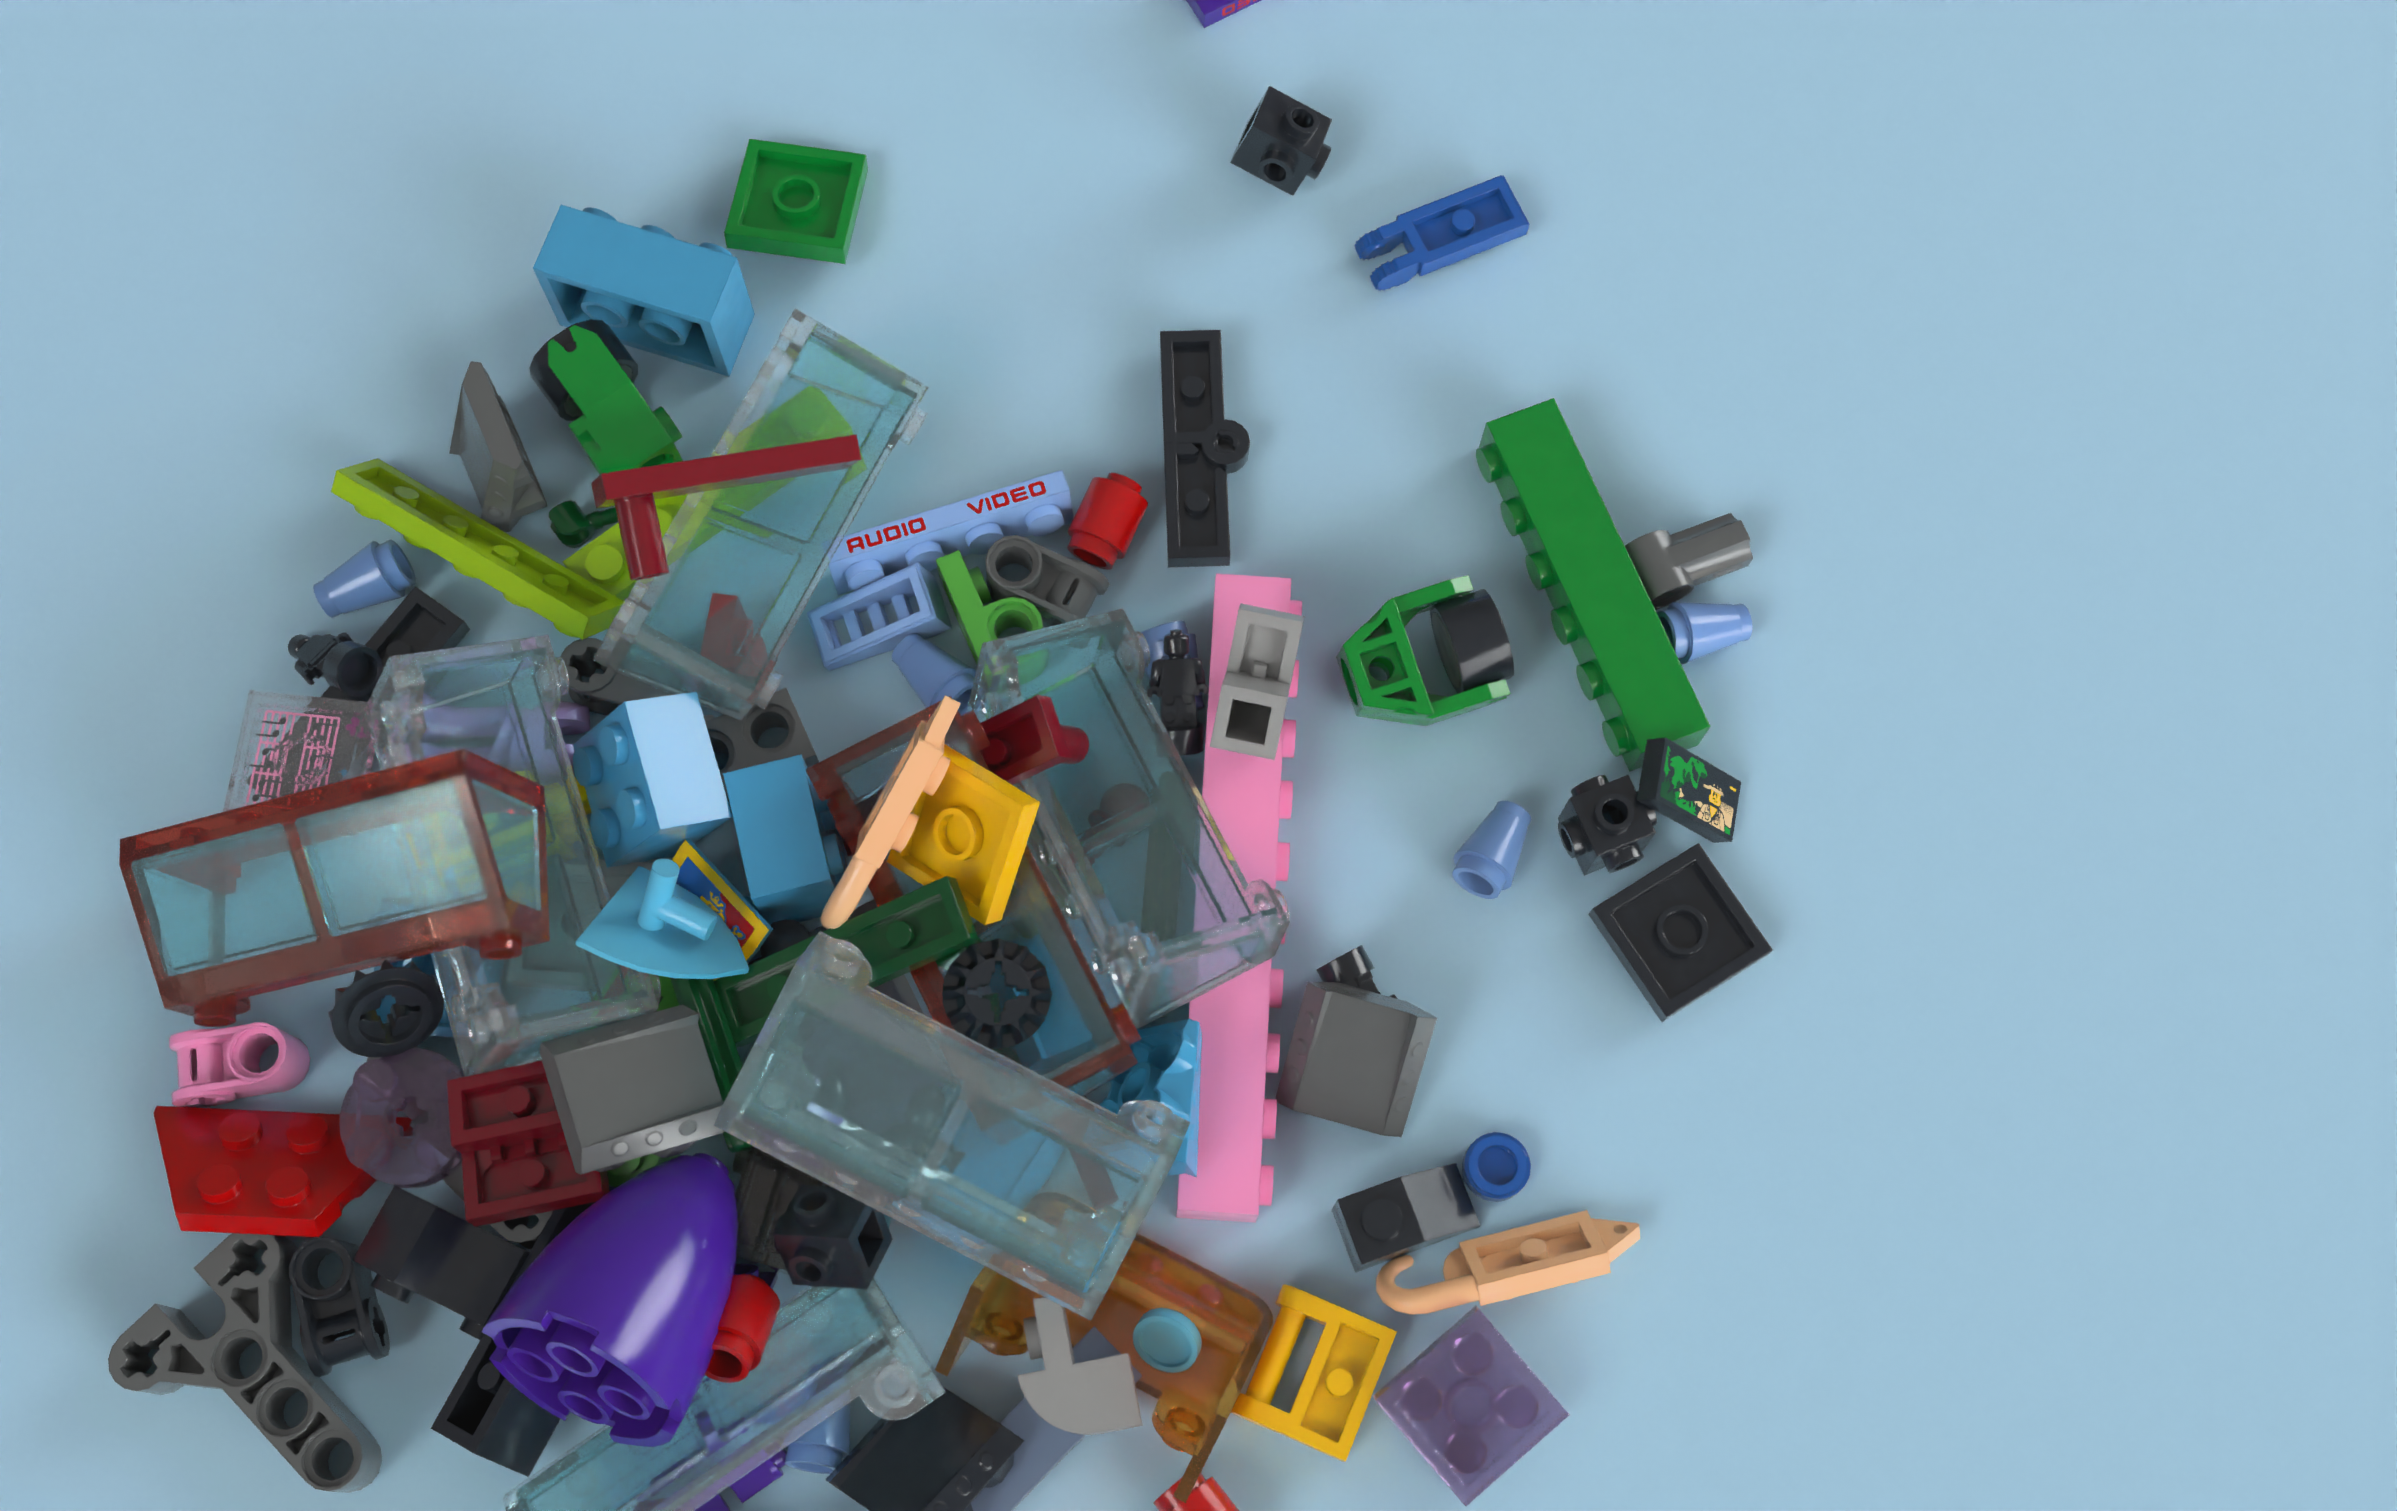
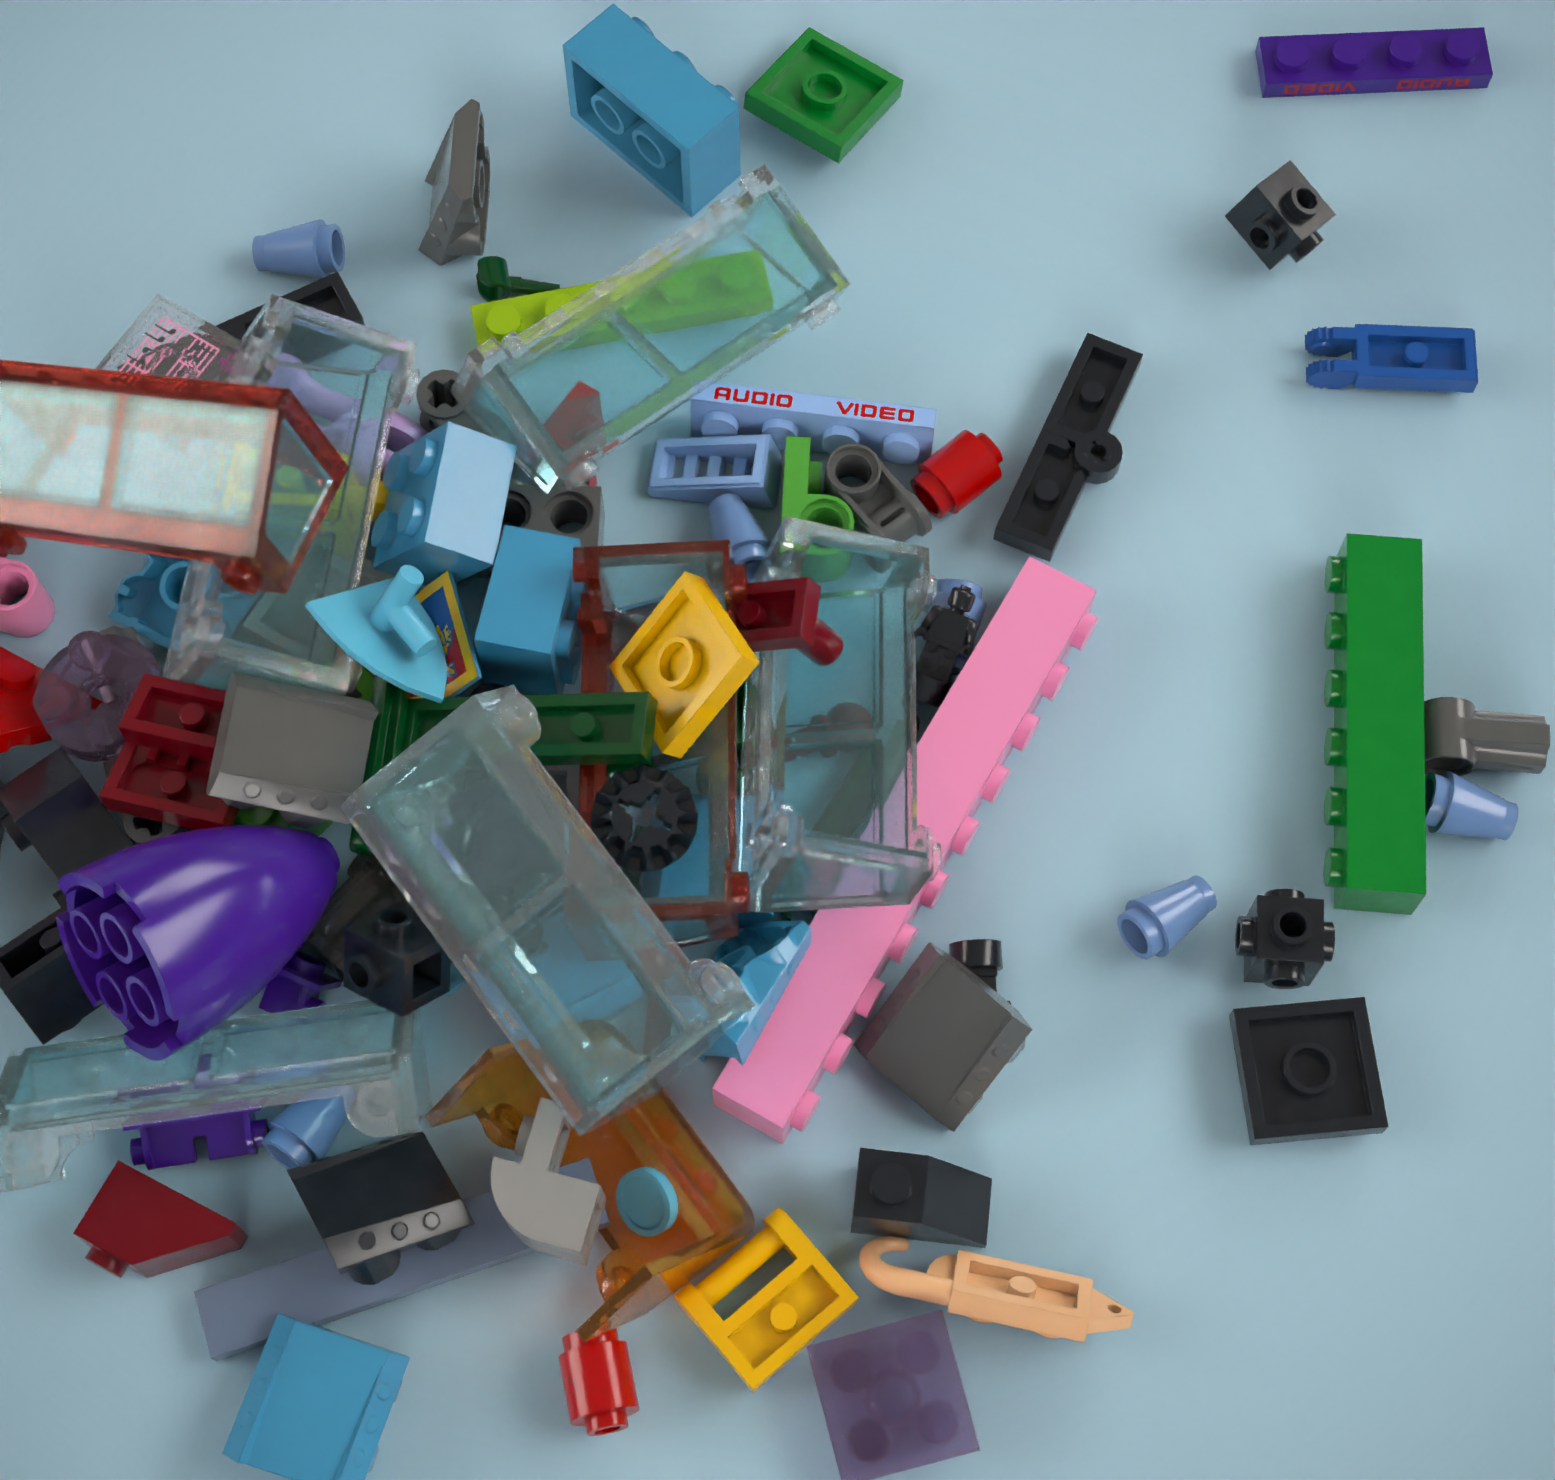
camera: 30 degrees right, 5 degrees down
black piece [288,633,383,697] -> none
black gear [328,959,444,1058] -> none
lime plate [331,458,626,640] -> none
green piece [529,319,683,475] -> none
dark red piece [591,434,862,581] -> none
red brick [705,1274,780,1383] -> none
light nougat plate [820,695,960,929] -> none
light grey brick [1210,603,1305,760] -> none
green piece [1336,575,1514,726] -> none
blue tile [1462,1132,1531,1202] -> none
tile [1637,738,1741,843] -> none

